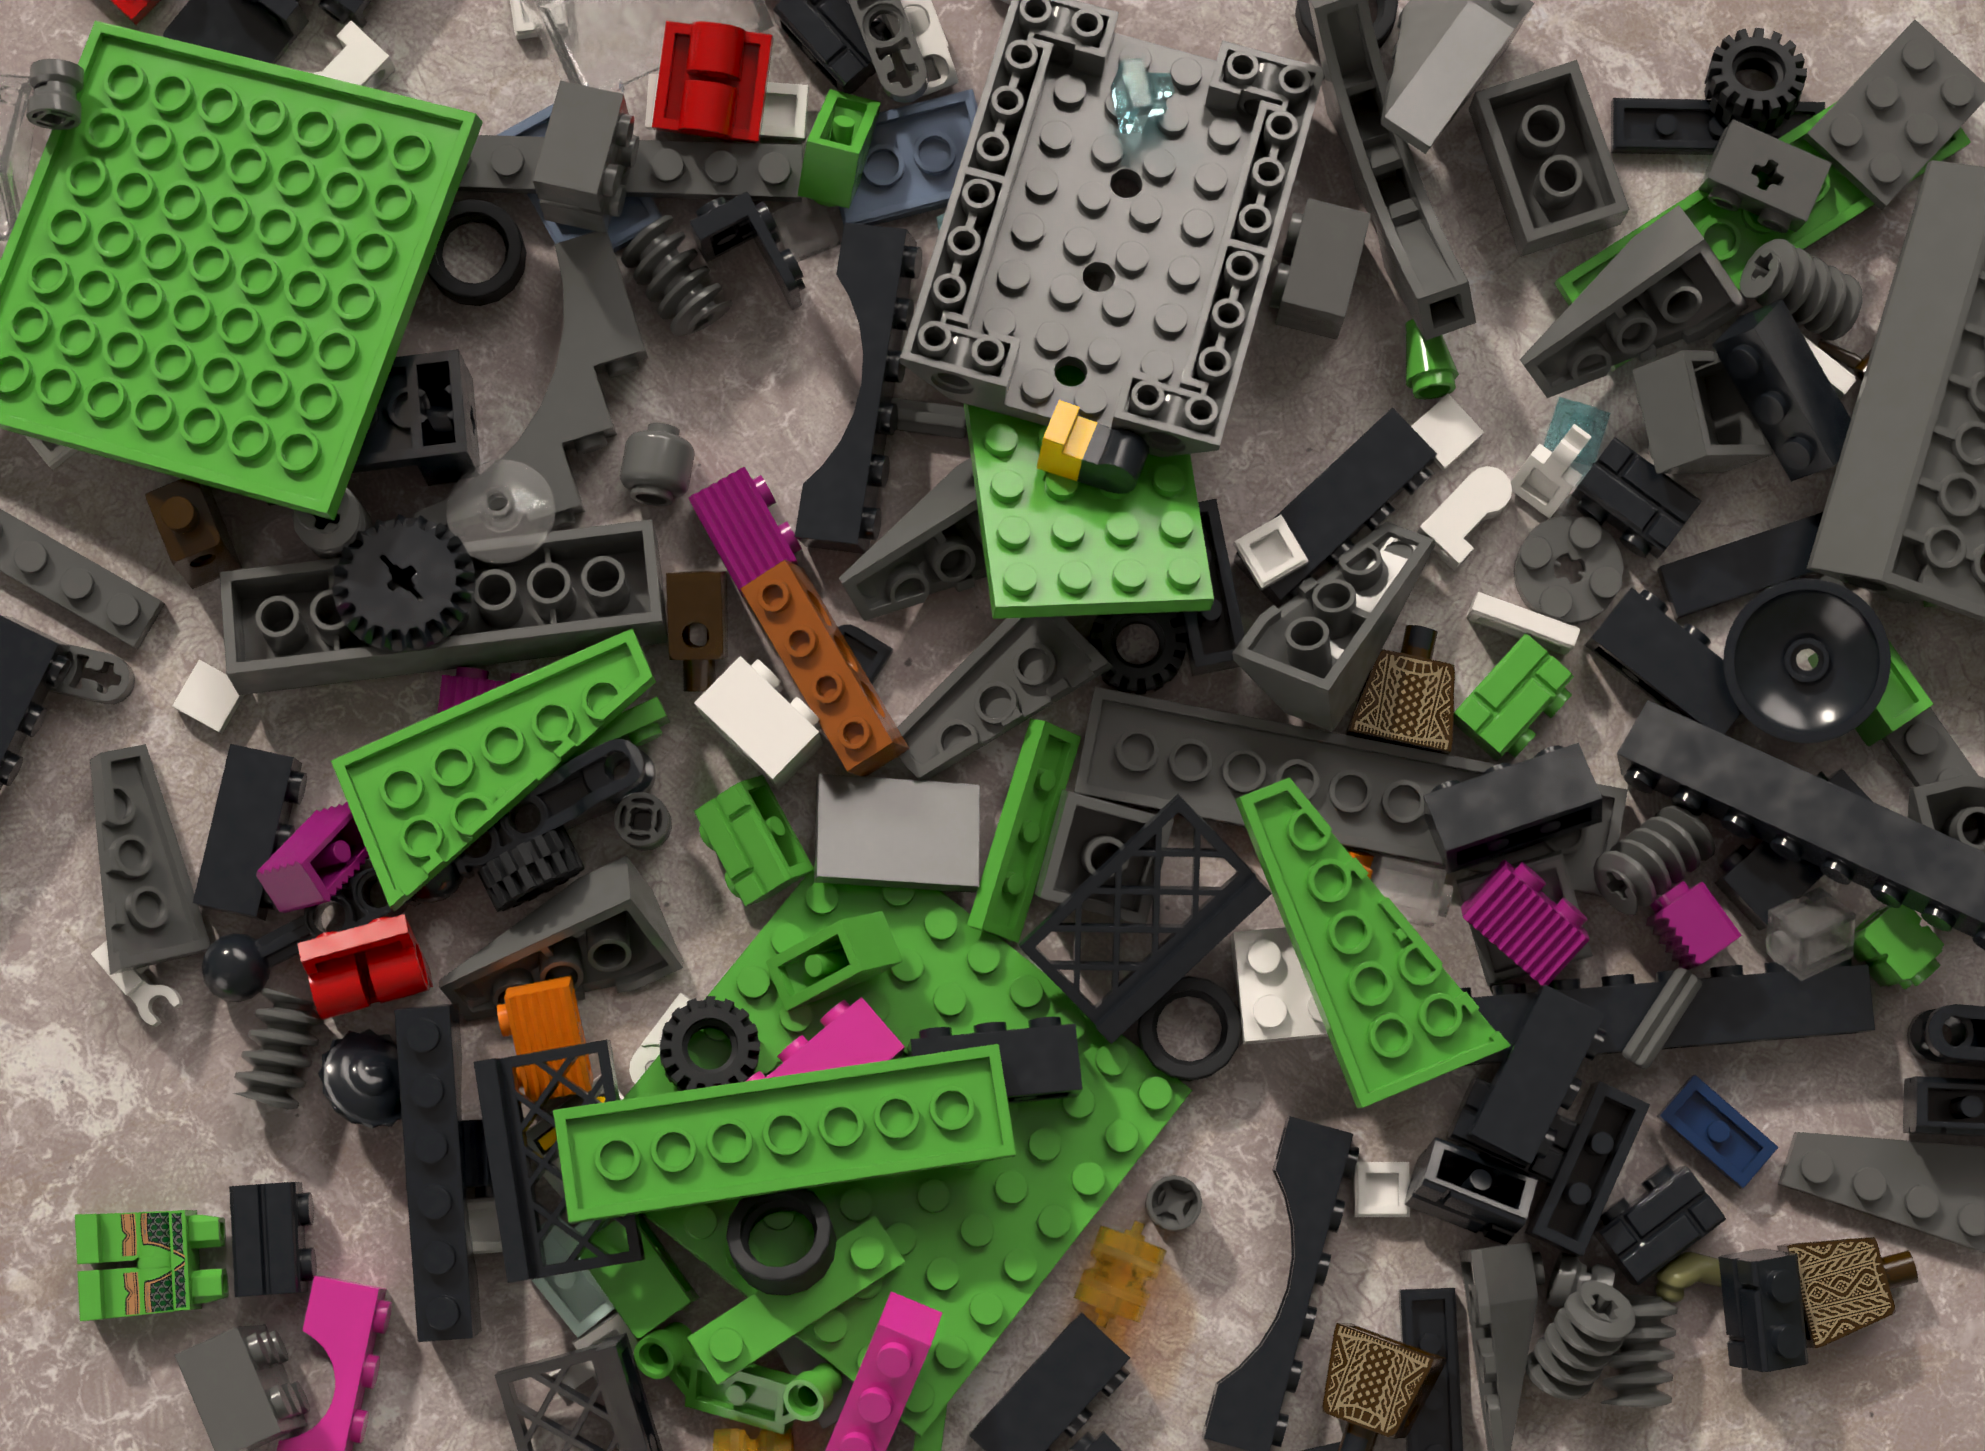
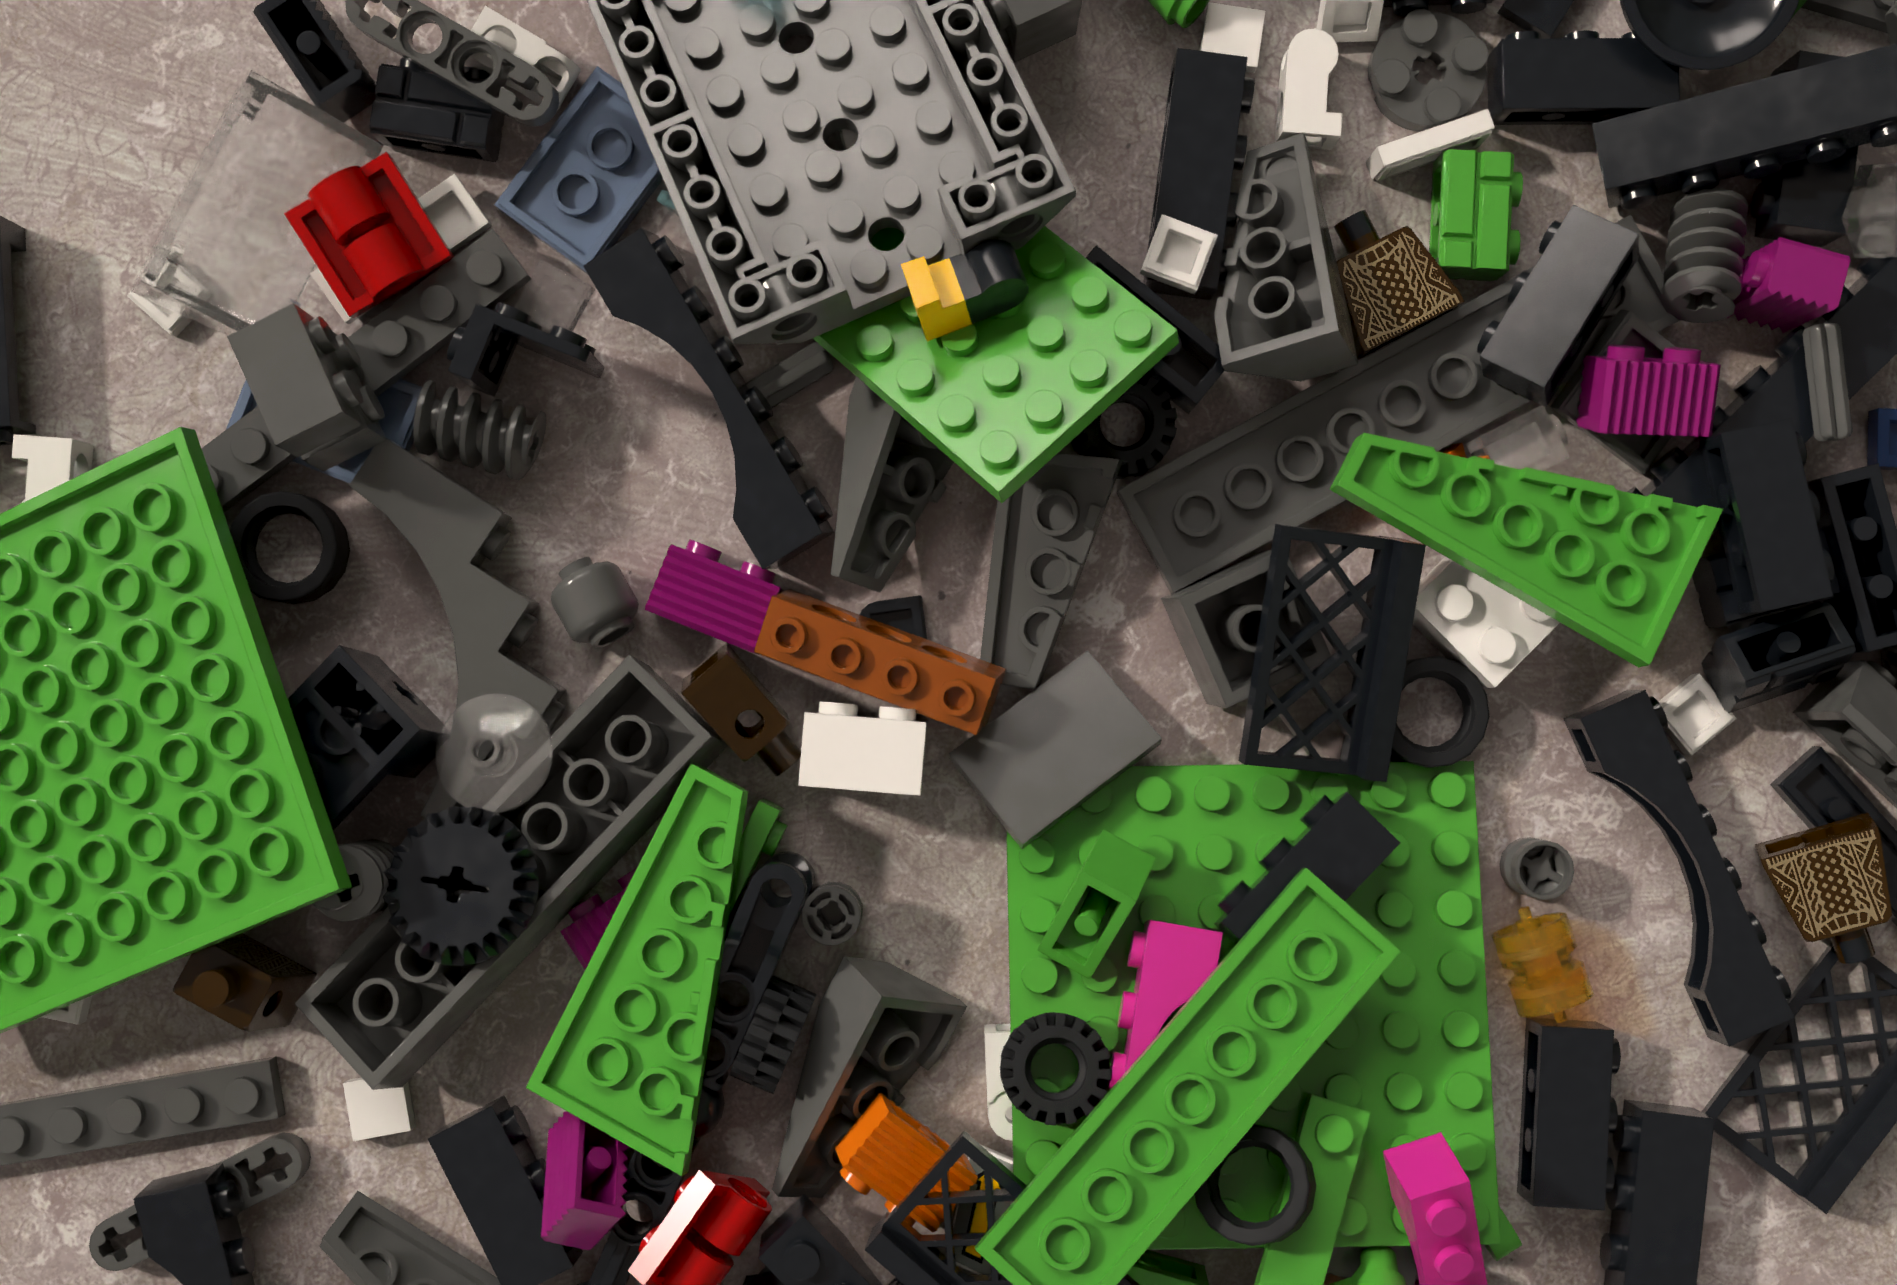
camera: 40 degrees left, 5 degrees up
bright green brick [694,775,814,907] -> none
bright green slope [797,89,881,209] -> none
bright green plate [967,718,1081,943] -> none

